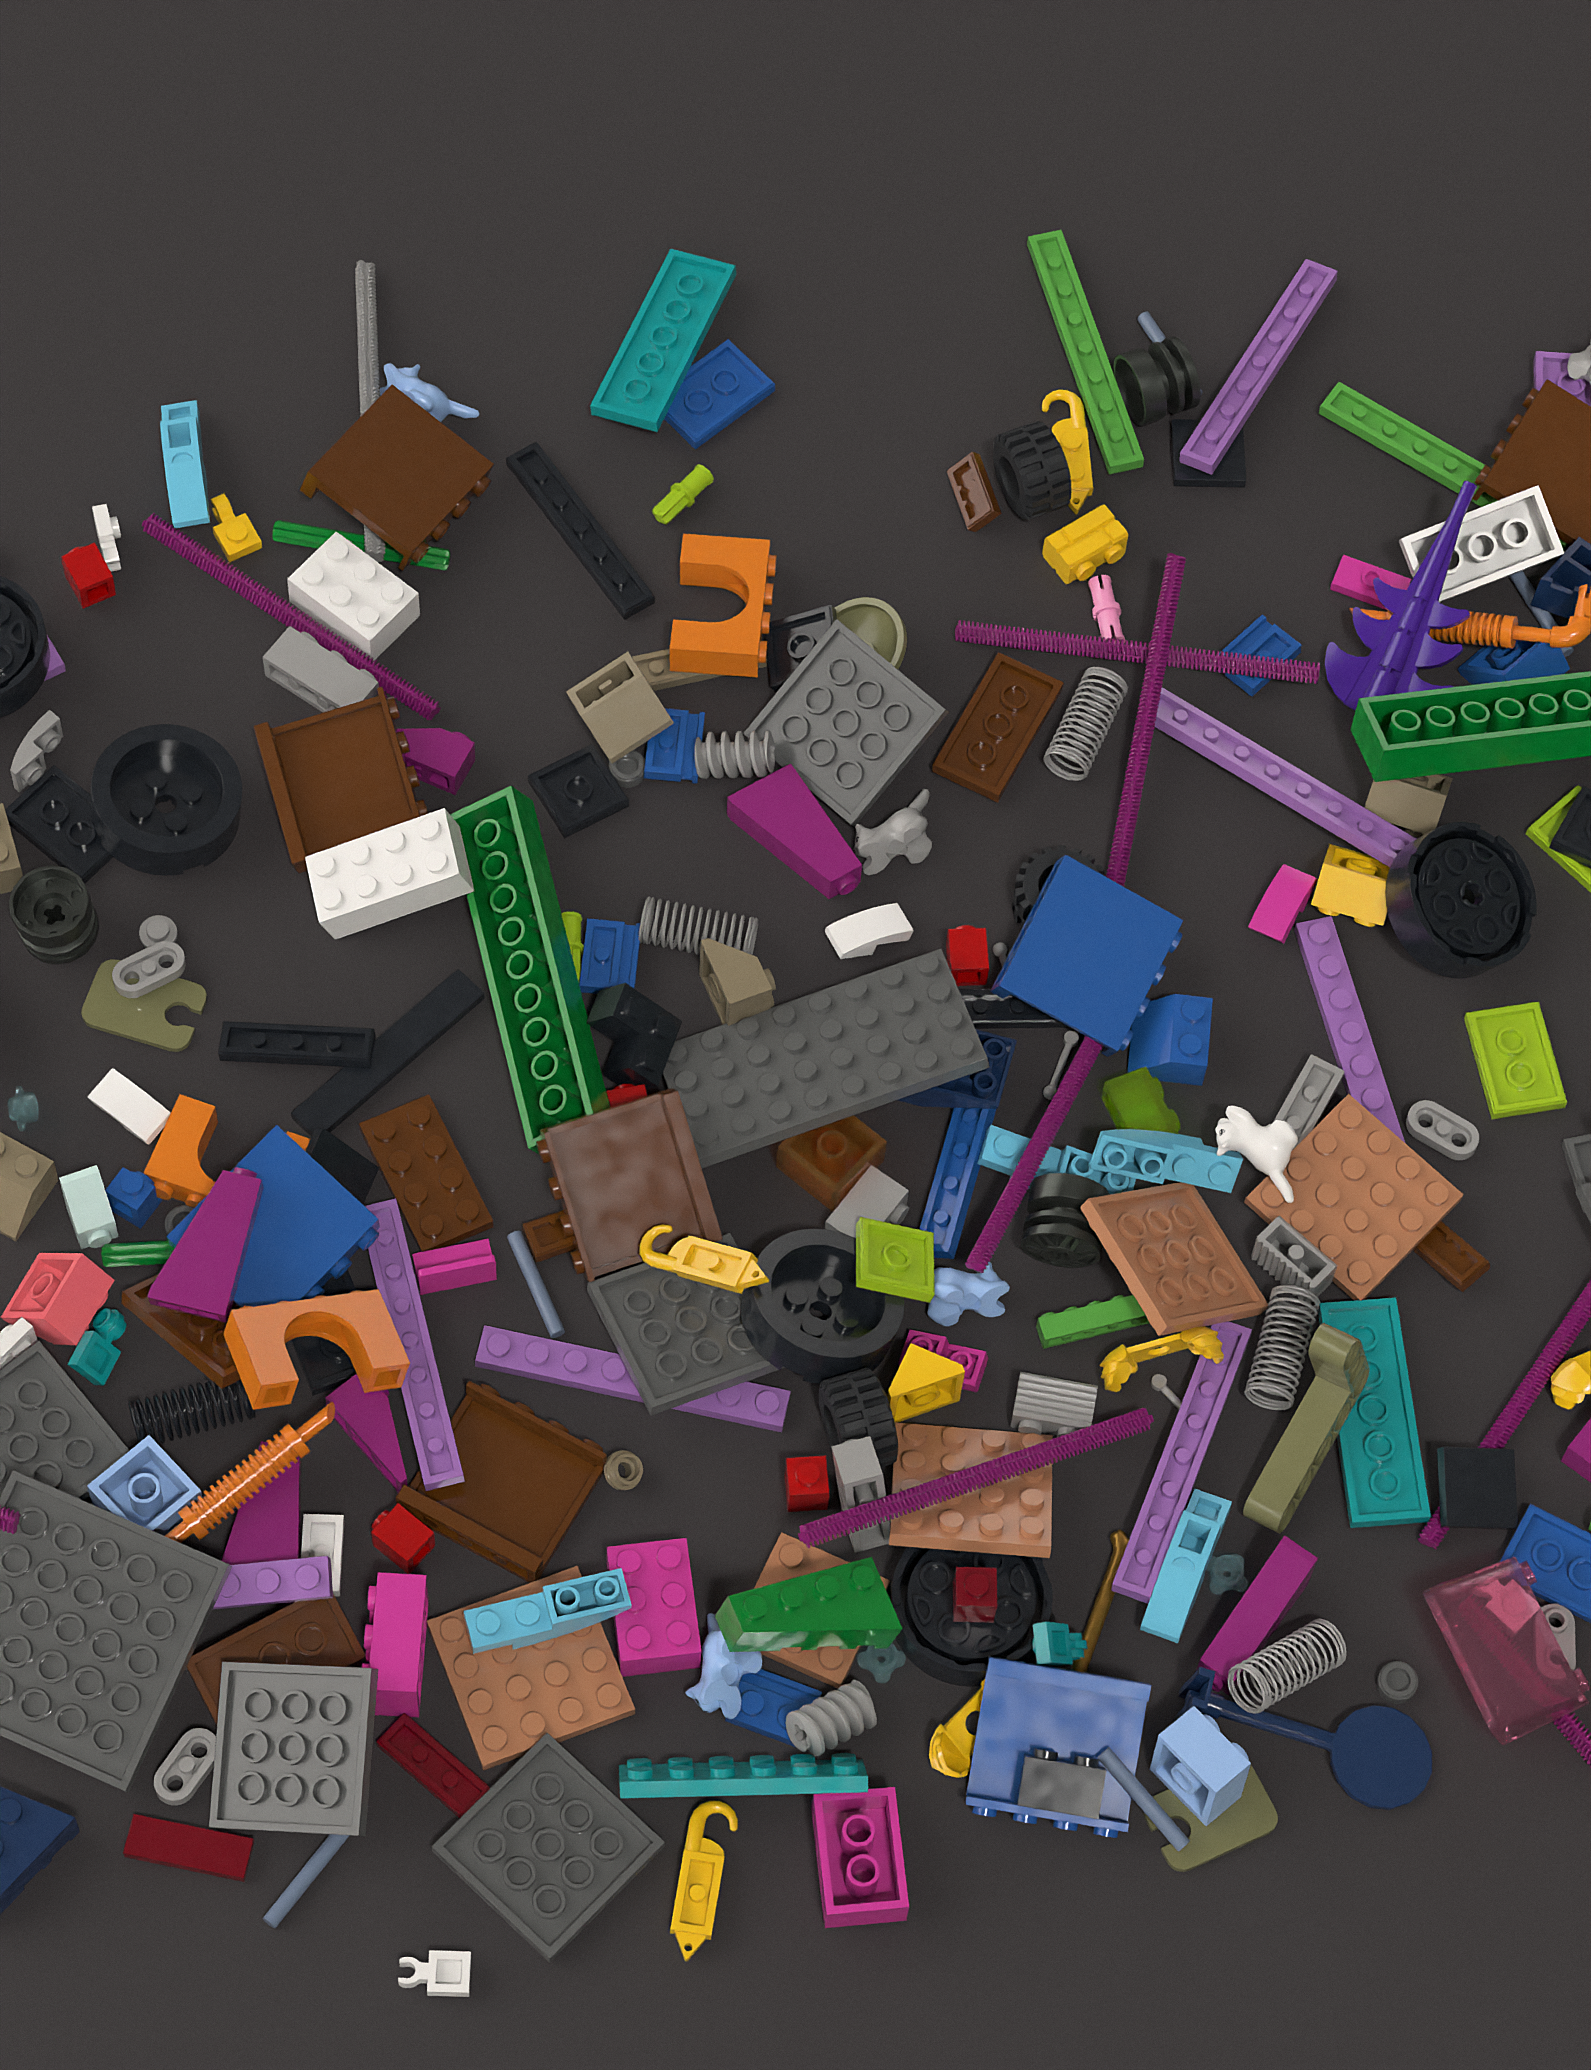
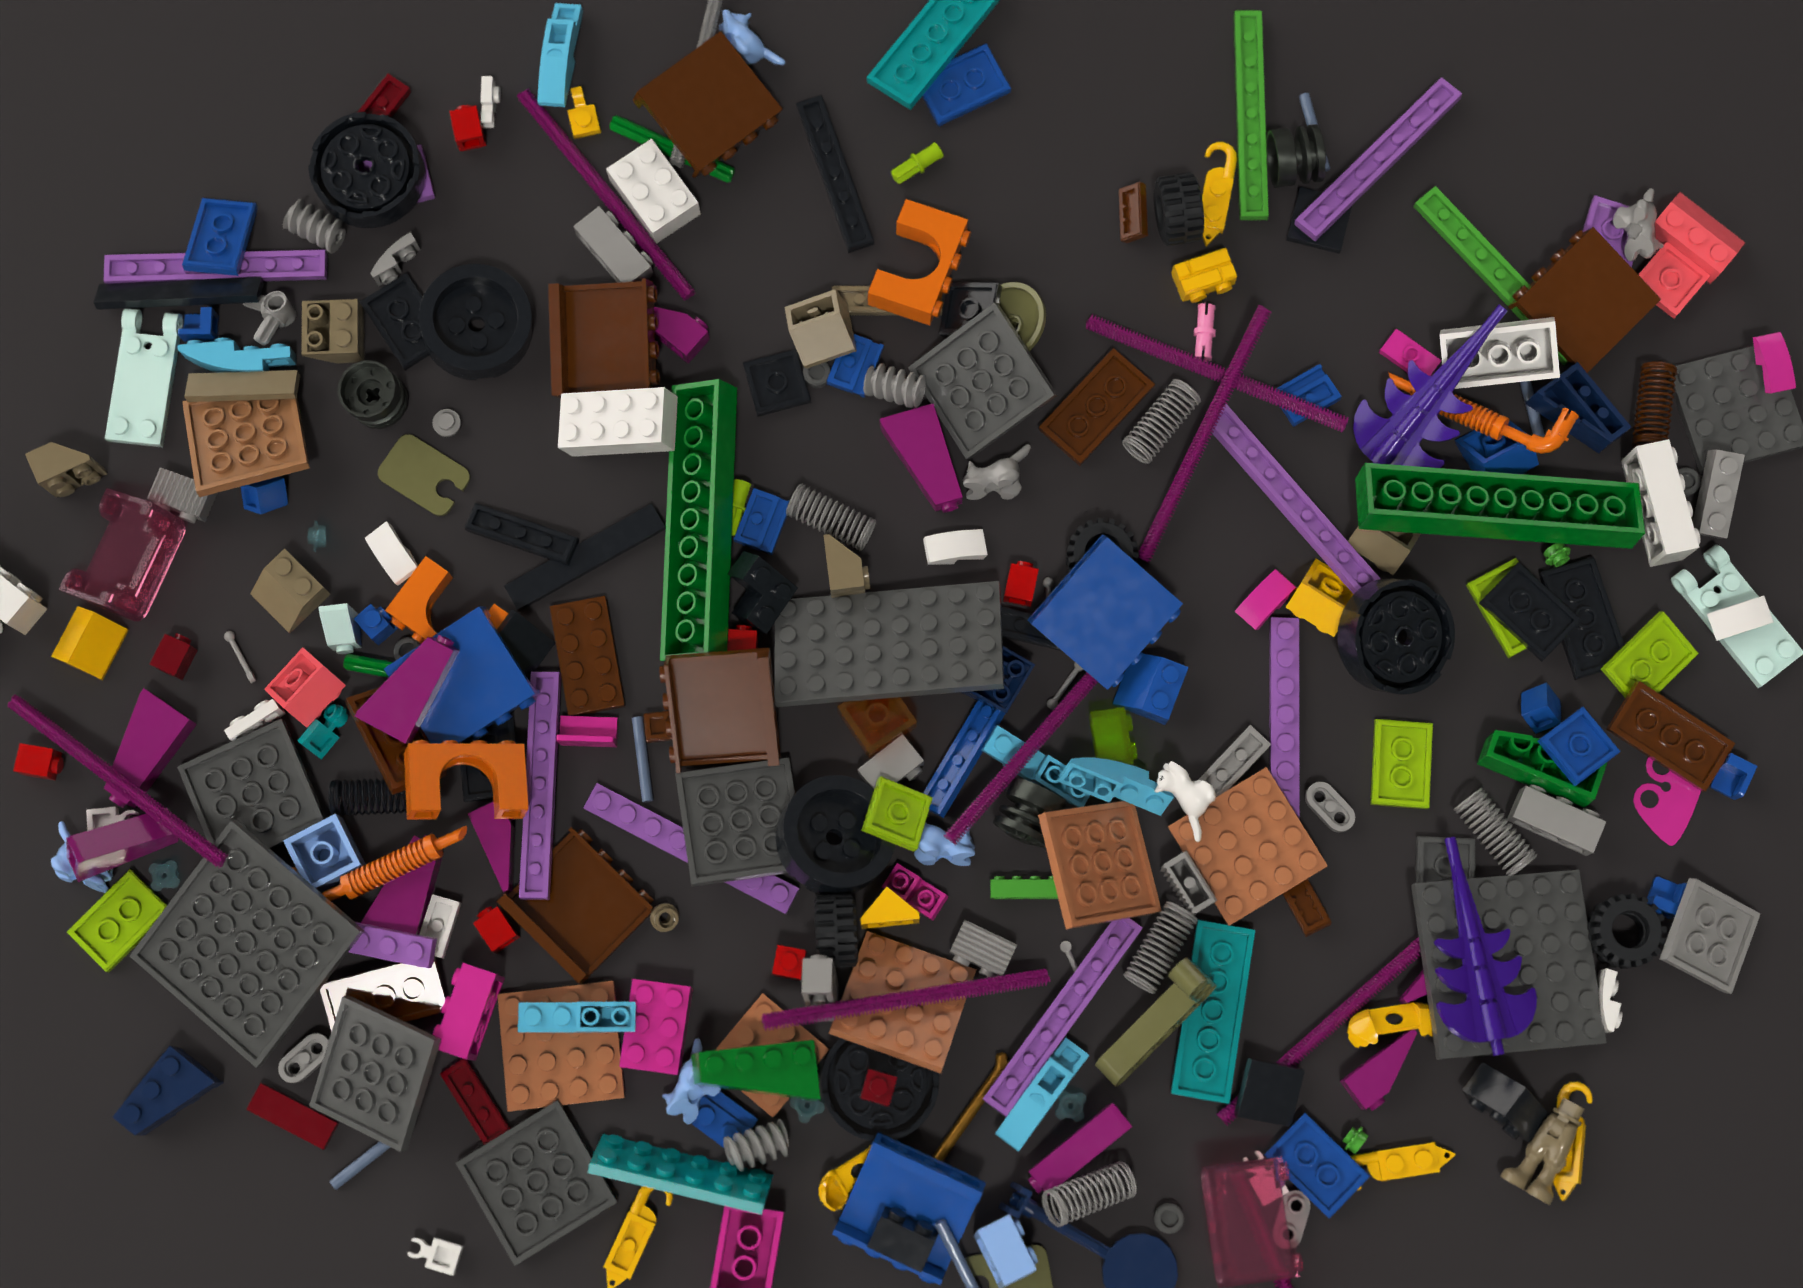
camera: 20 degrees right, 15 degrees up
light grey plate [112,941,186,998] -> none
yellow plate [639,1224,769,1294] -> none
teal plate [1032,1622,1088,1667] -> none
yellow piece [1099,1326,1224,1392] -> none

